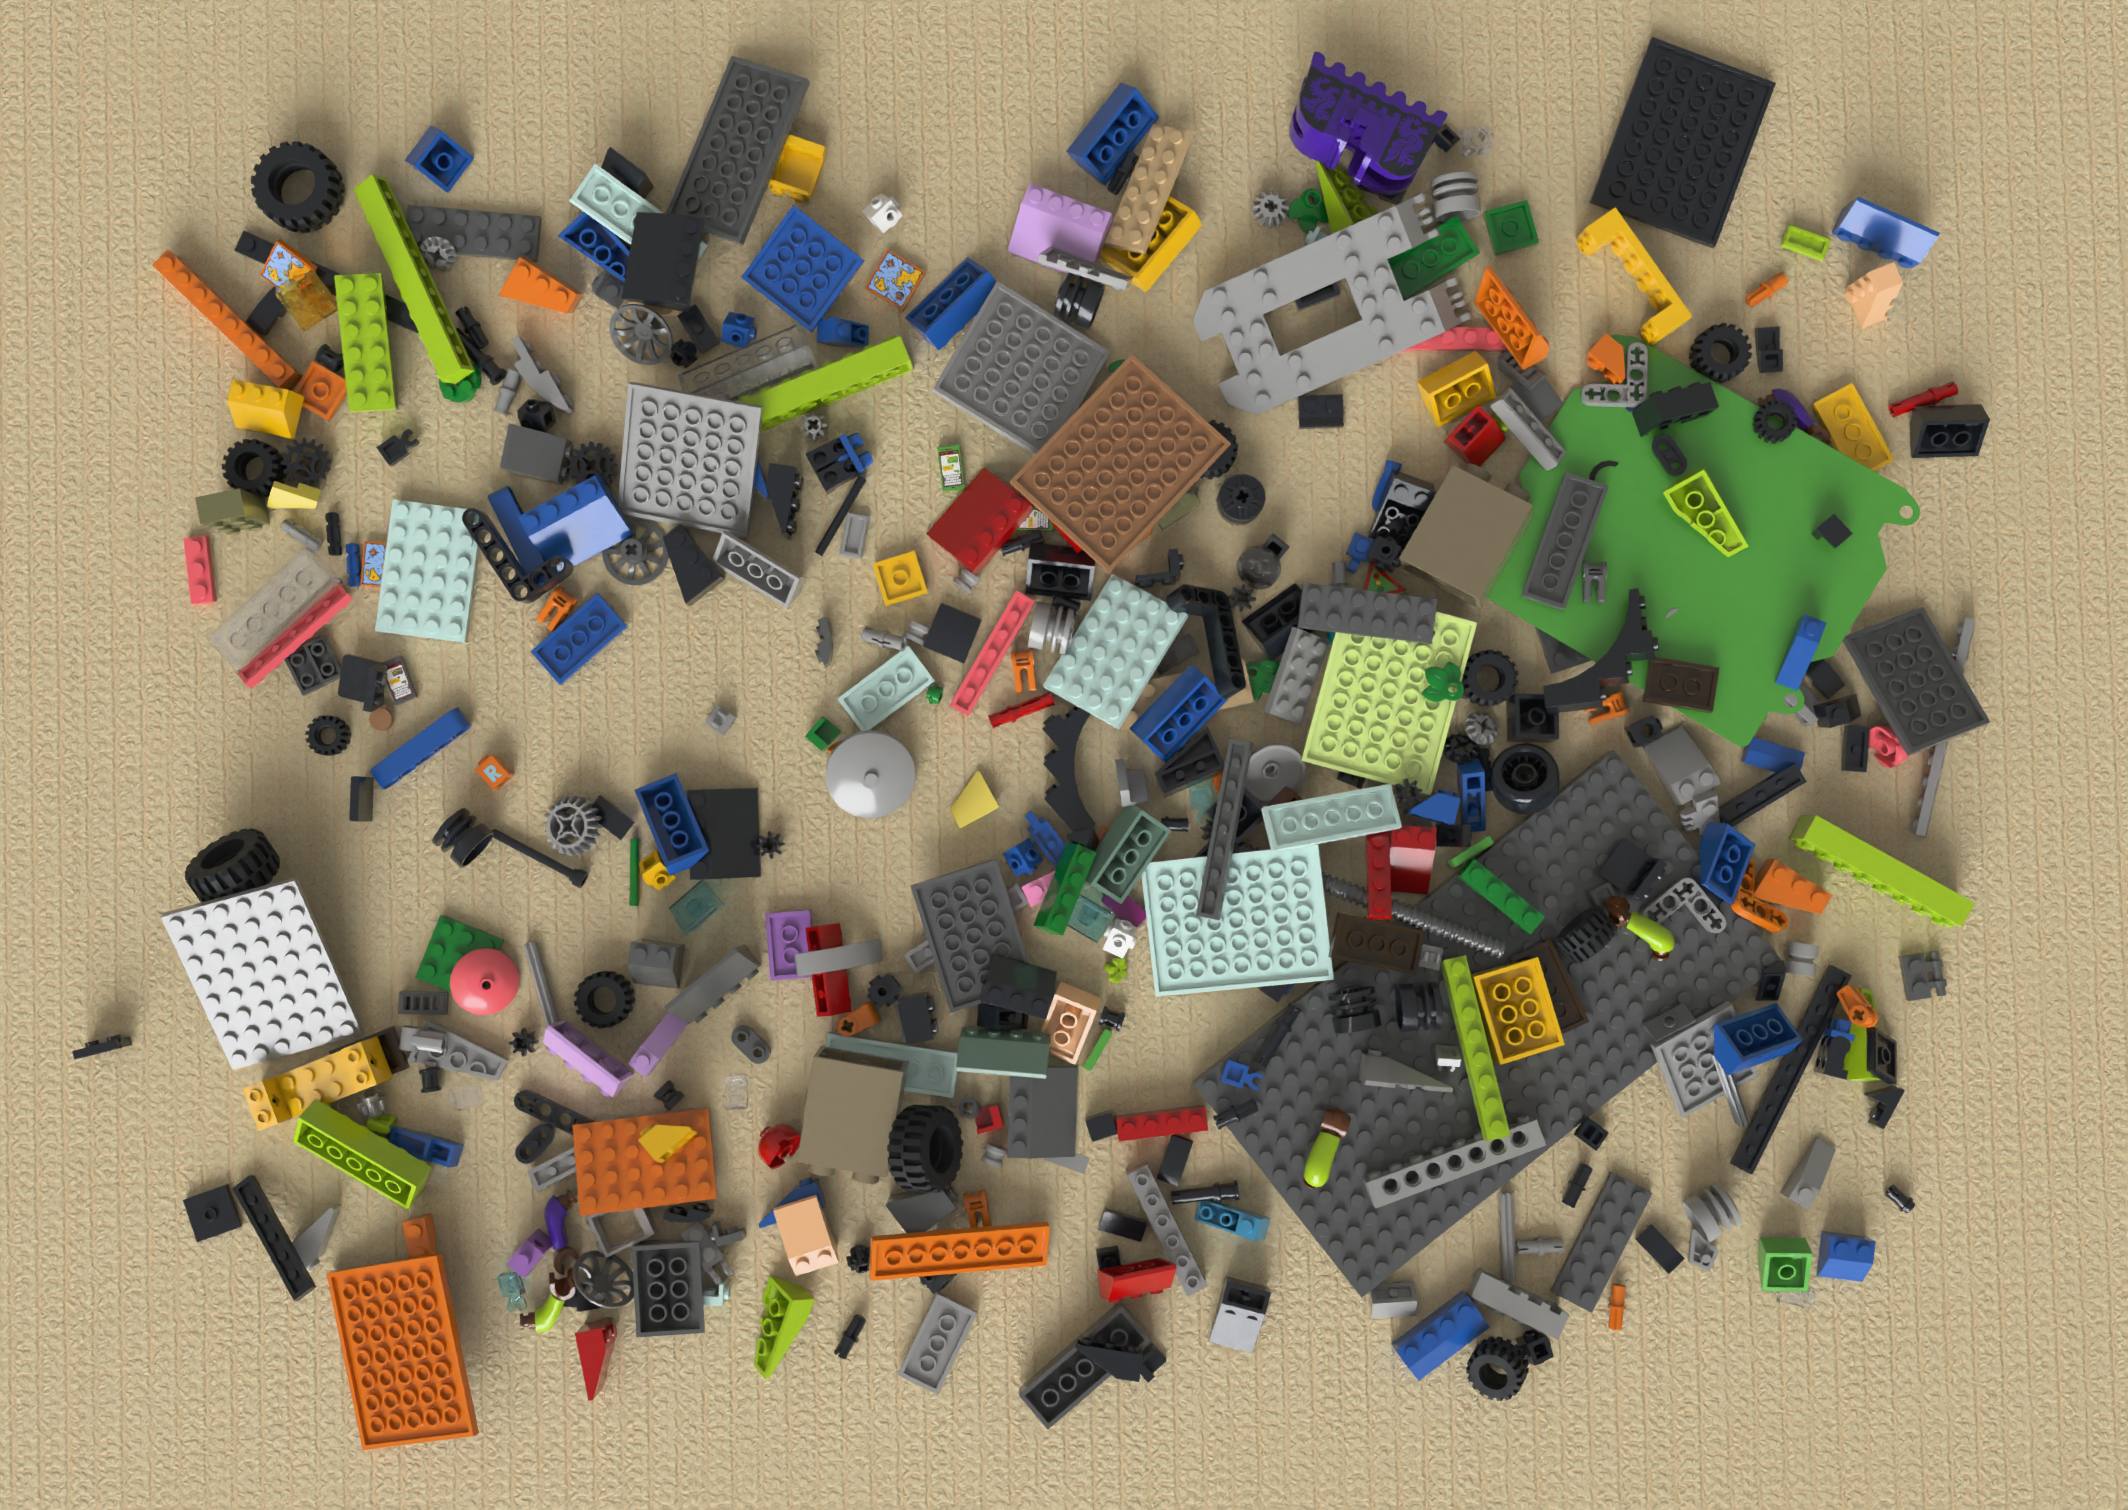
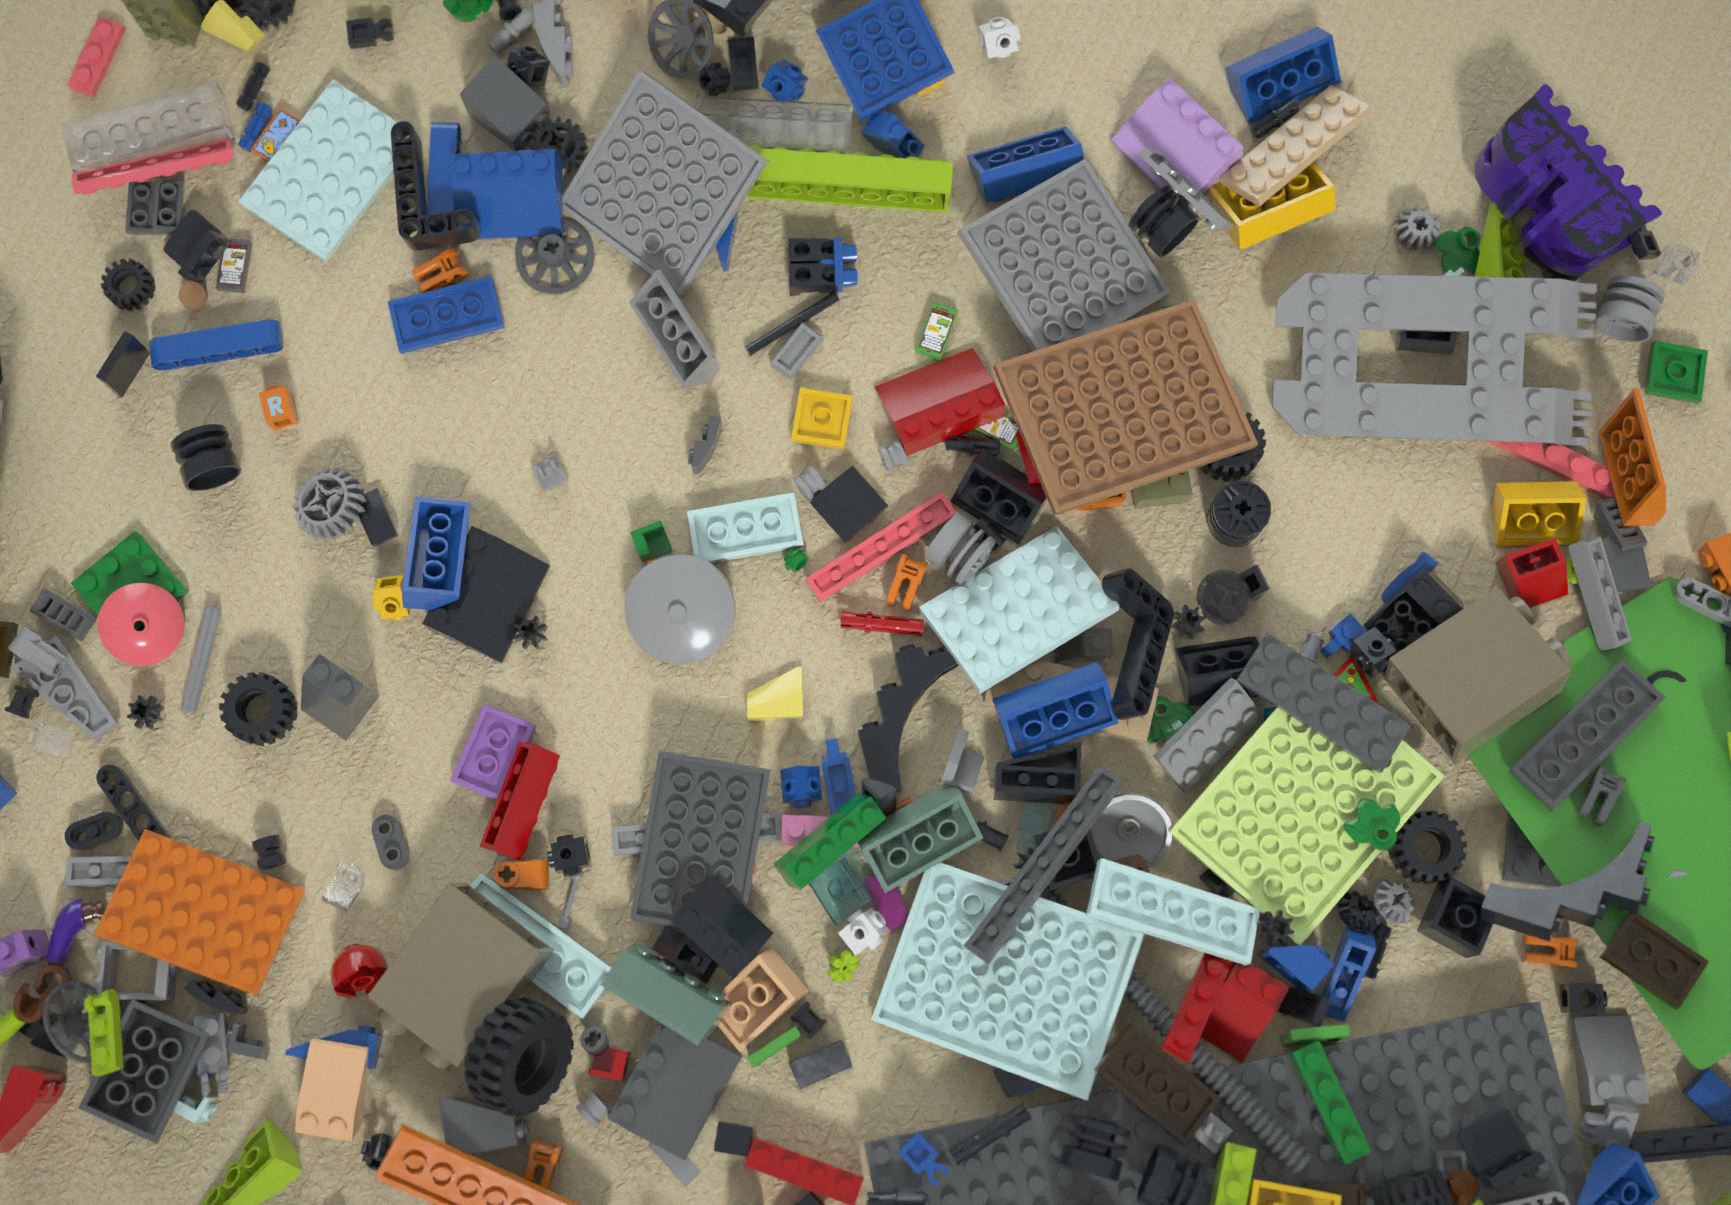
camera: 30 degrees right, 10 degrees down
light grey axle [281,519,322,551] -> none
black piece [491,829,589,888] -> none
lavender slope [543,1019,634,1097] -> none
lavender slope [627,1012,688,1077] -> none
green bar [629,839,639,906] -> none
yellow slope [638,1125,697,1163] -> none
black wedge [662,524,725,606] -> none
dark grey slope [664,944,761,1024] -> none
clear light blue slope [669,879,725,936] -> none
black slope [766,463,804,539] -> none
light grey slope [794,939,883,977] -> none
light grey gear [800,412,829,441] -> none
light grey pin [861,627,907,651] -> none
tile [865,250,926,311] -> none
black brick [899,992,939,1045] -> none
black bracket [1135,549,1184,588] -> none
black plate [1298,394,1344,429] -> none
green plate [1387,216,1480,300] -> none
black wheel [1491,743,1560,814] -> none
none -> lime plate [84,989,124,1076]
none -> black slope [789,1040,853,1089]

